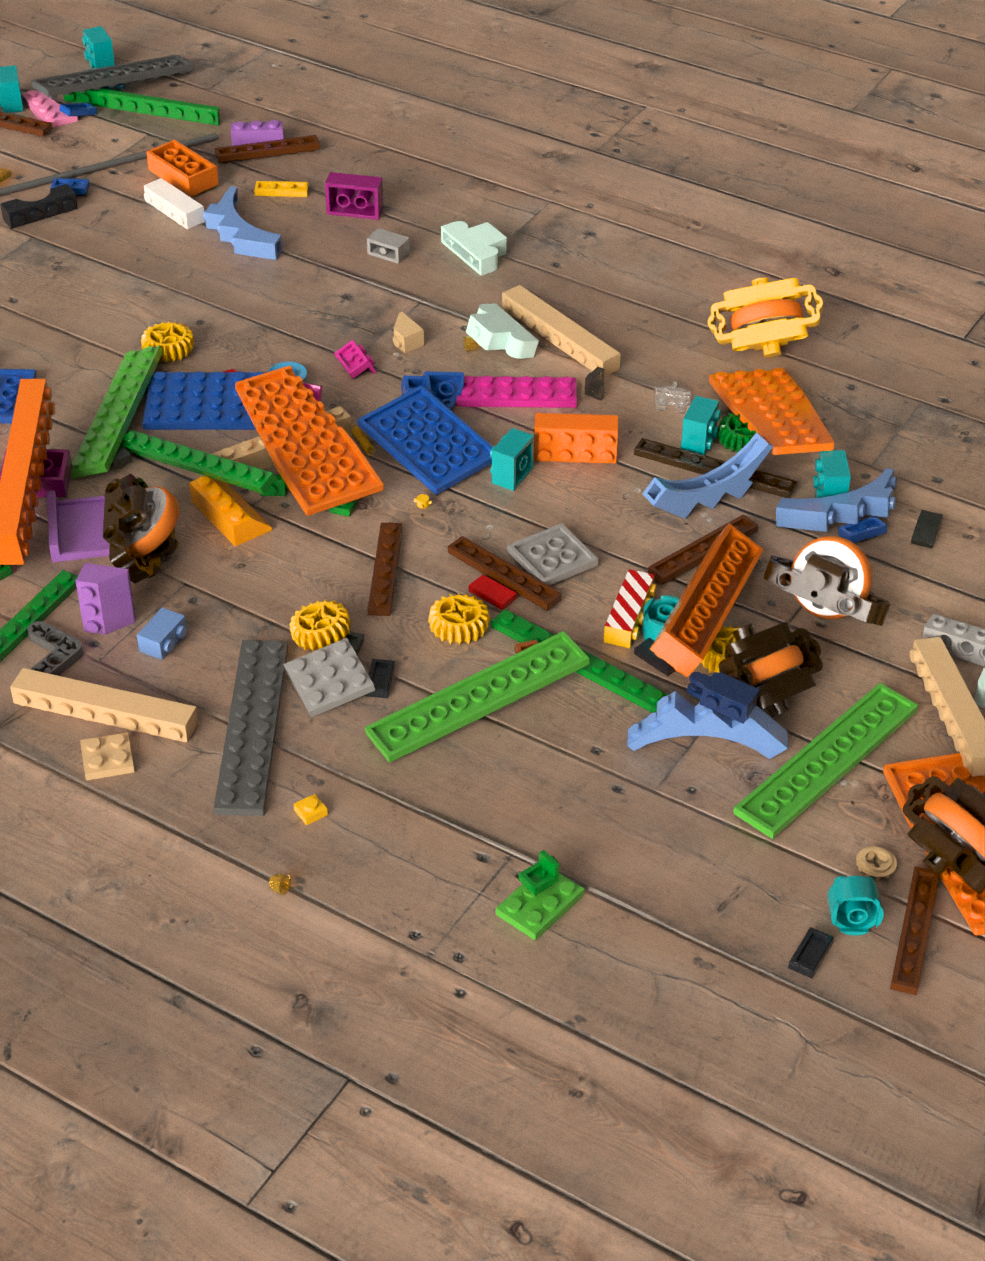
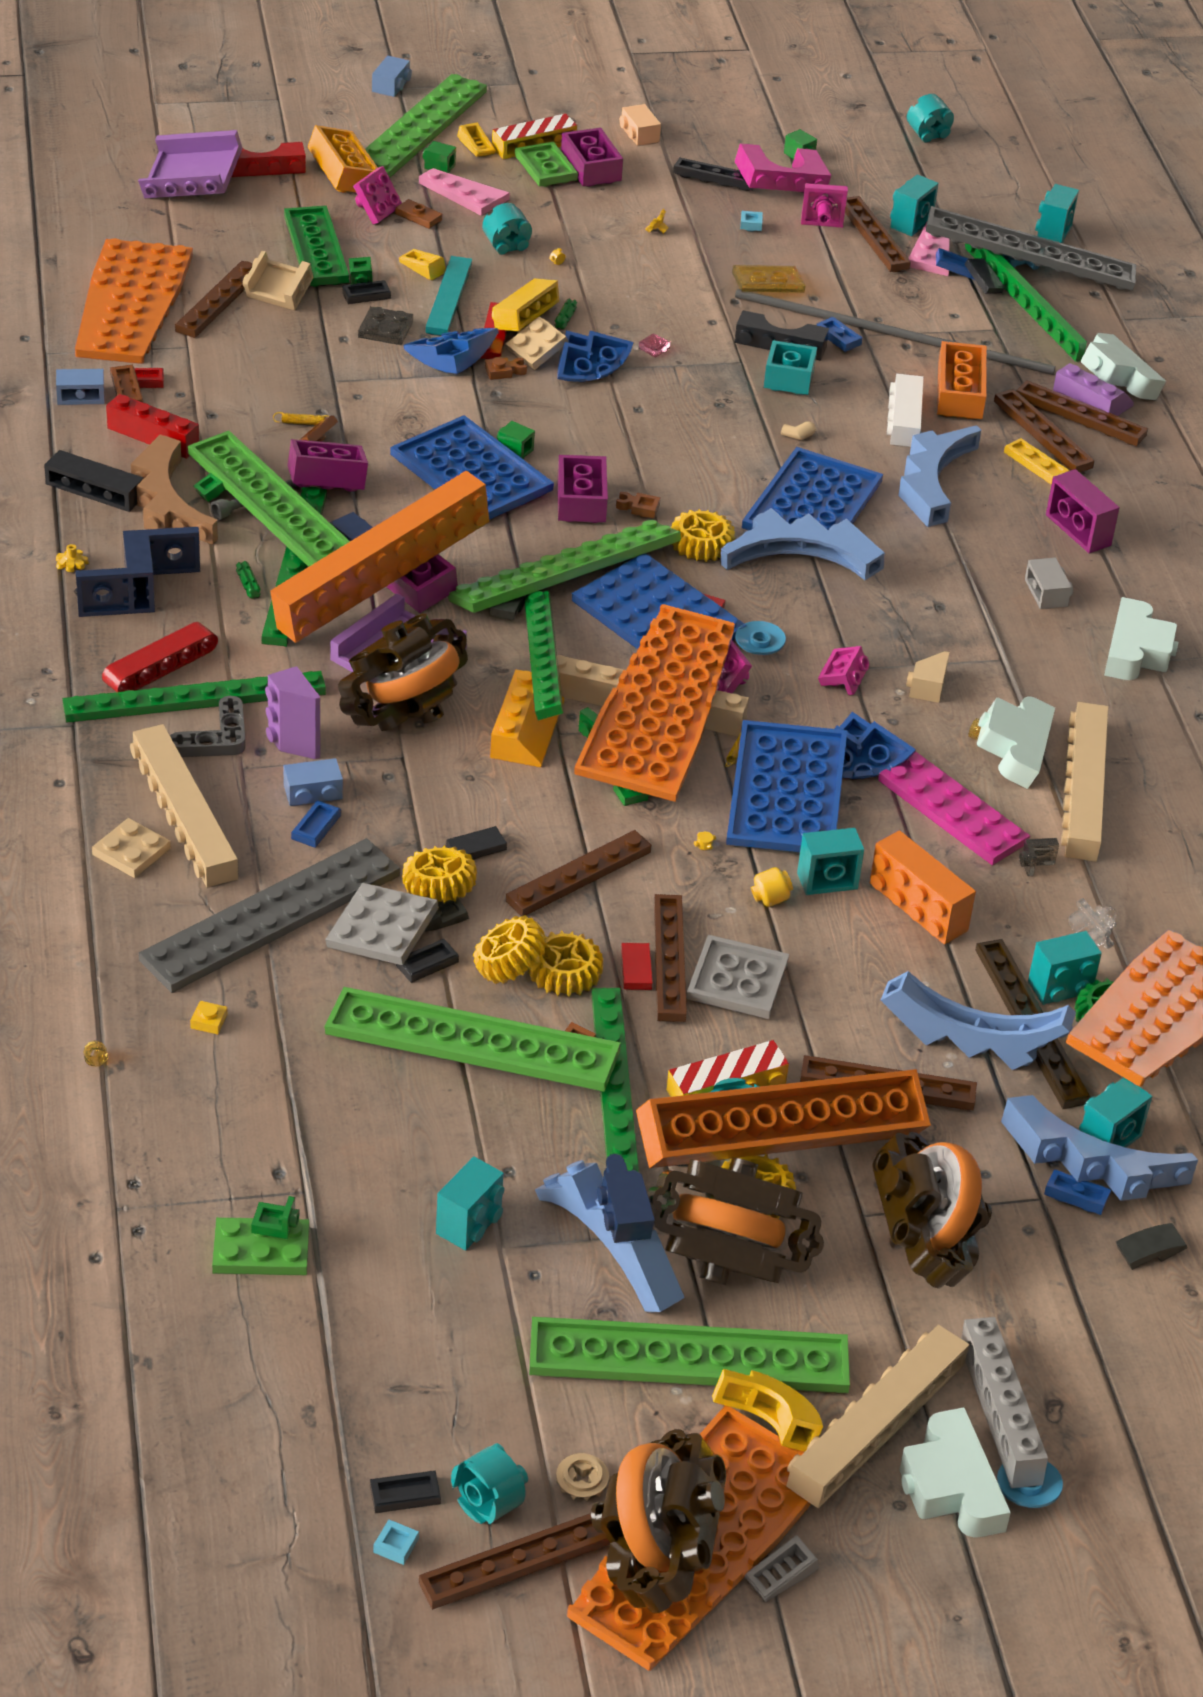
camera: 45 degrees right, 0 degrees up
none -> blue tile [291,800,341,848]
none -> medium azure plate [373,1519,419,1565]
none -> teal brick [436,1156,505,1251]
none -> black tile [446,826,507,859]
none -> yellow gear [473,915,548,984]
none -> magenta brick [557,455,608,523]
none -> dark orange plate [616,492,661,518]
none -> yellow arch [712,1369,823,1452]
none -> medium blue arch [721,508,885,580]
none -> blue plate [742,447,883,530]
none -> yellow head [751,867,794,907]
none -> teal brick [764,340,817,395]
none -> tan arm [781,421,816,440]
none -> black tile [964,258,1005,294]
none -> reddish brown plate [994,389,1095,473]
none -> light aqua brick [1081,333,1166,400]

